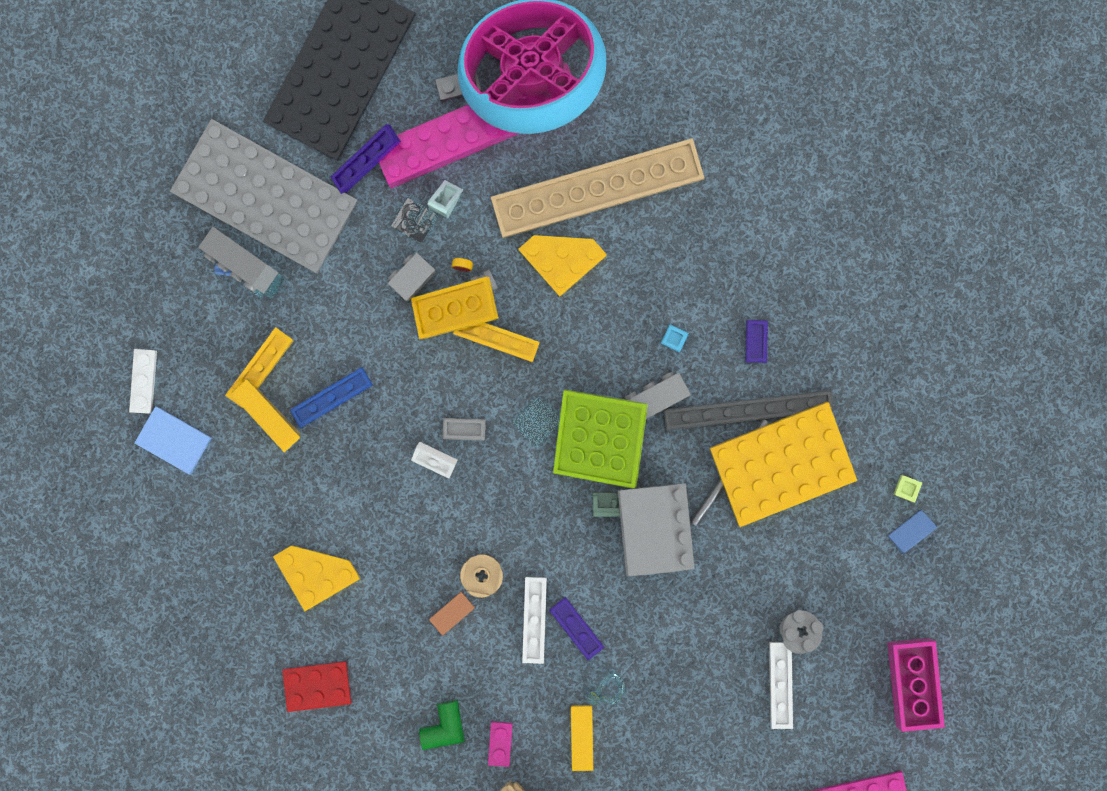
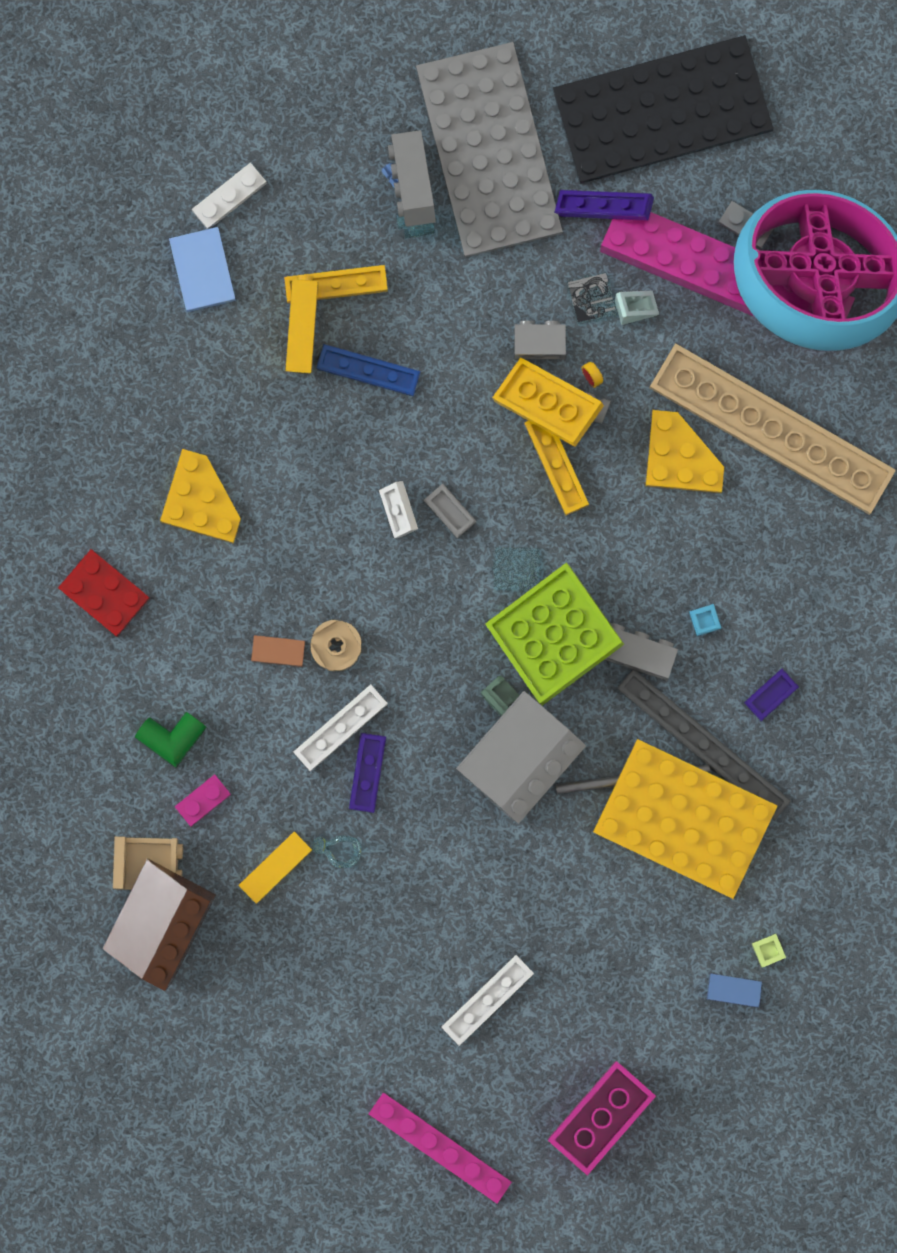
camera: 50 degrees right, 5 degrees down
light grey plate [780,610,824,654] -> none

